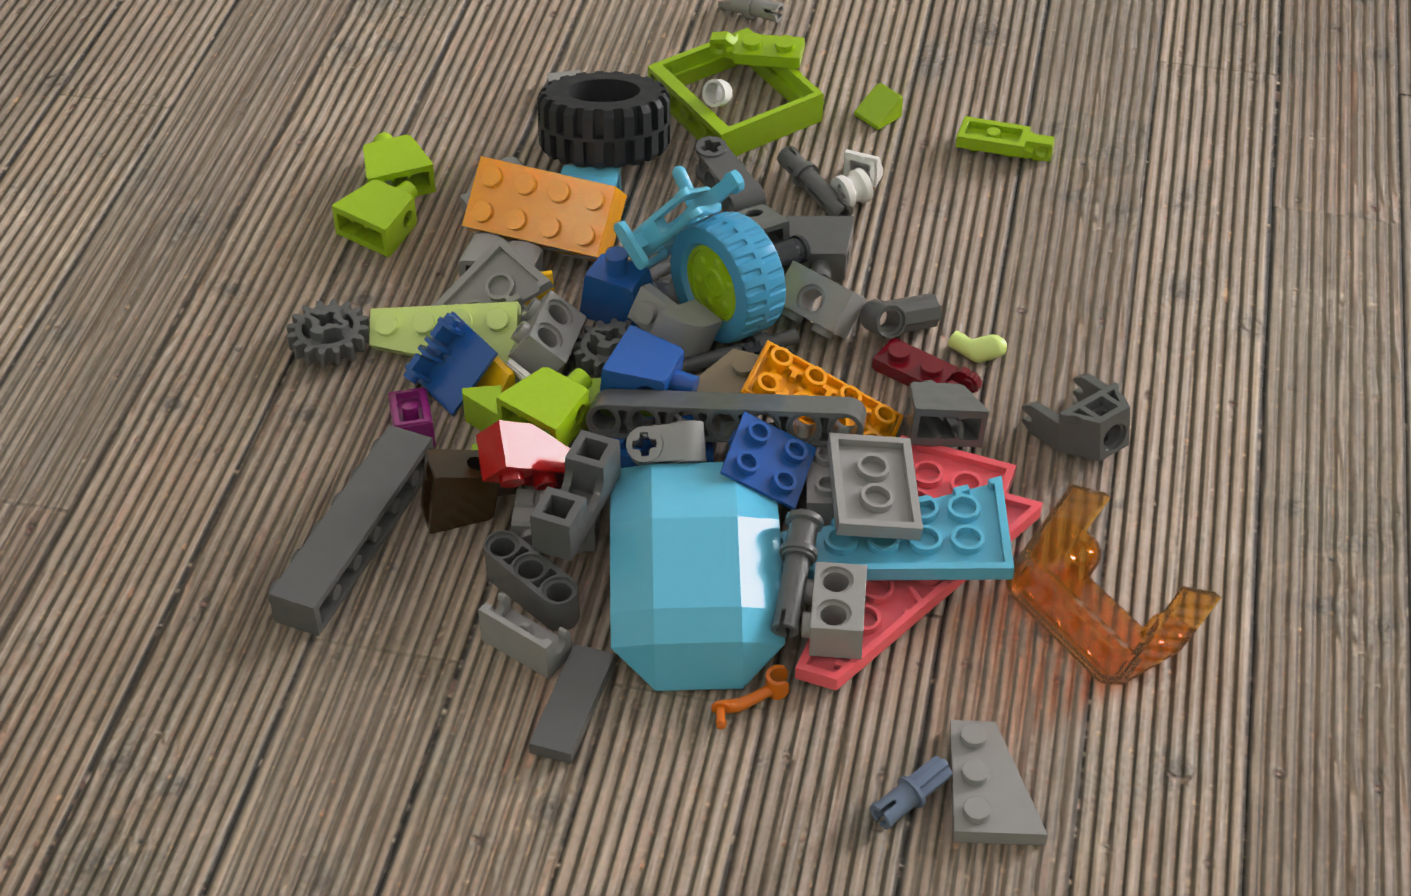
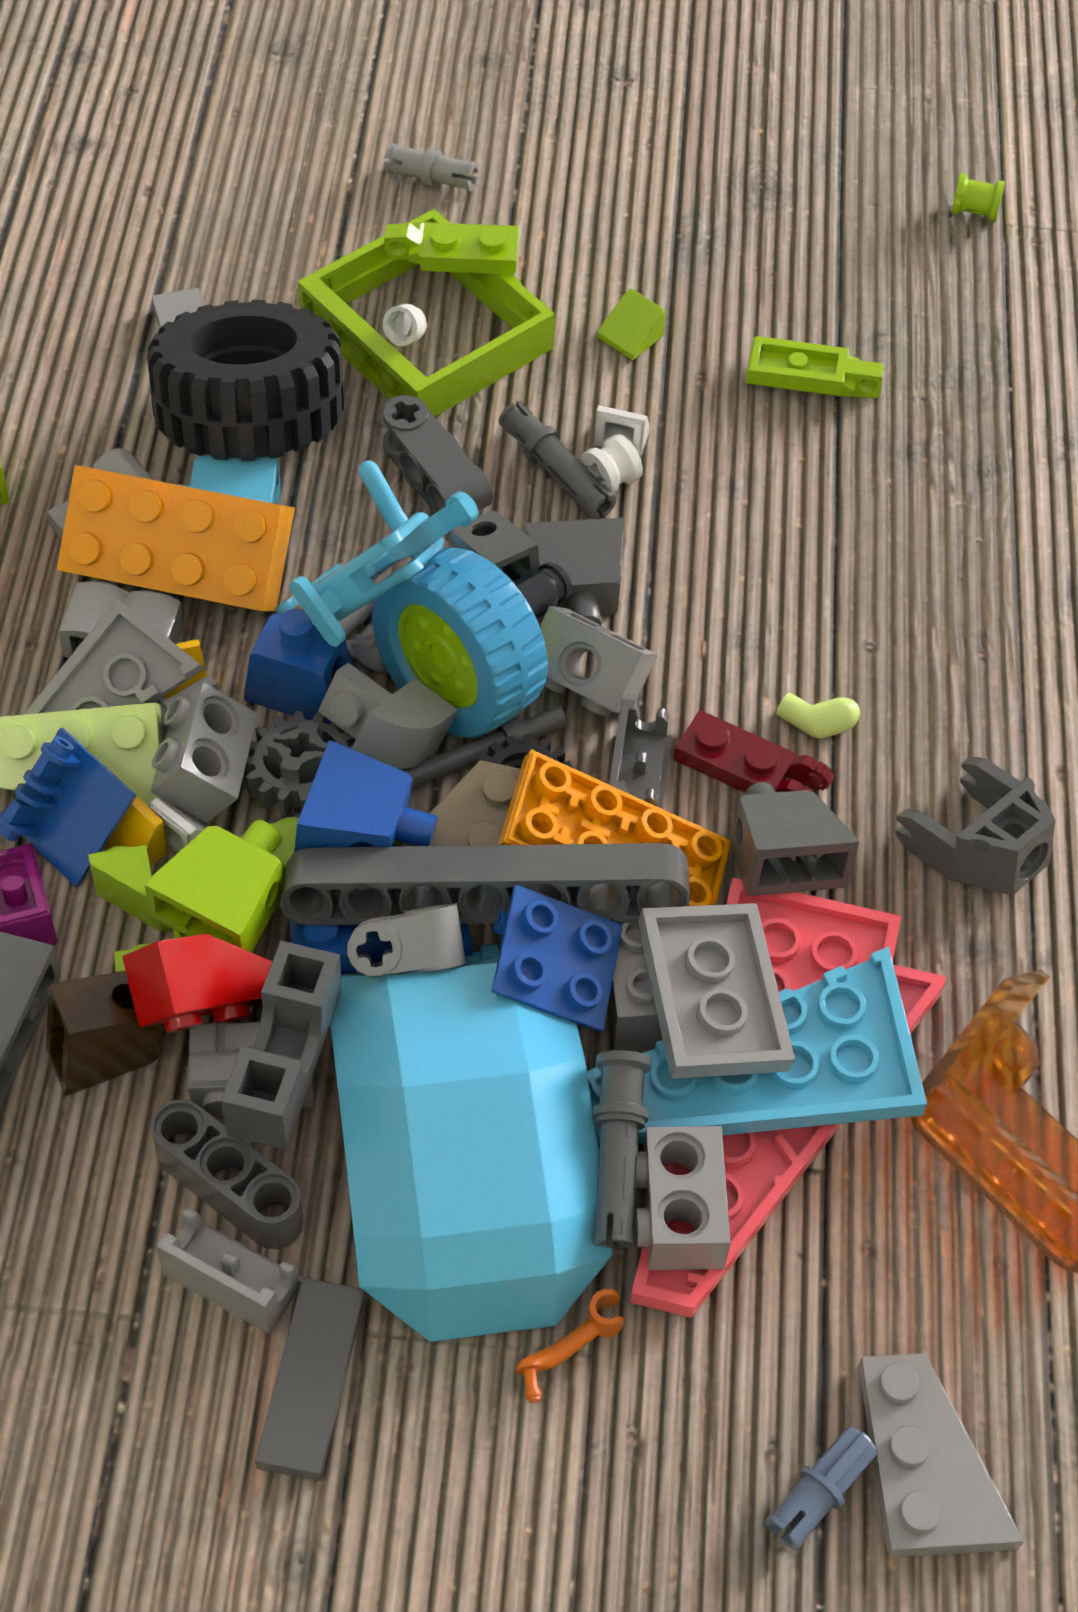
camera: 10 degrees left, 10 degrees up
dark grey piece [860,293,942,338] -> none
none -> dark grey hinge [609,699,672,809]
none -> lime bush [951,173,1005,223]

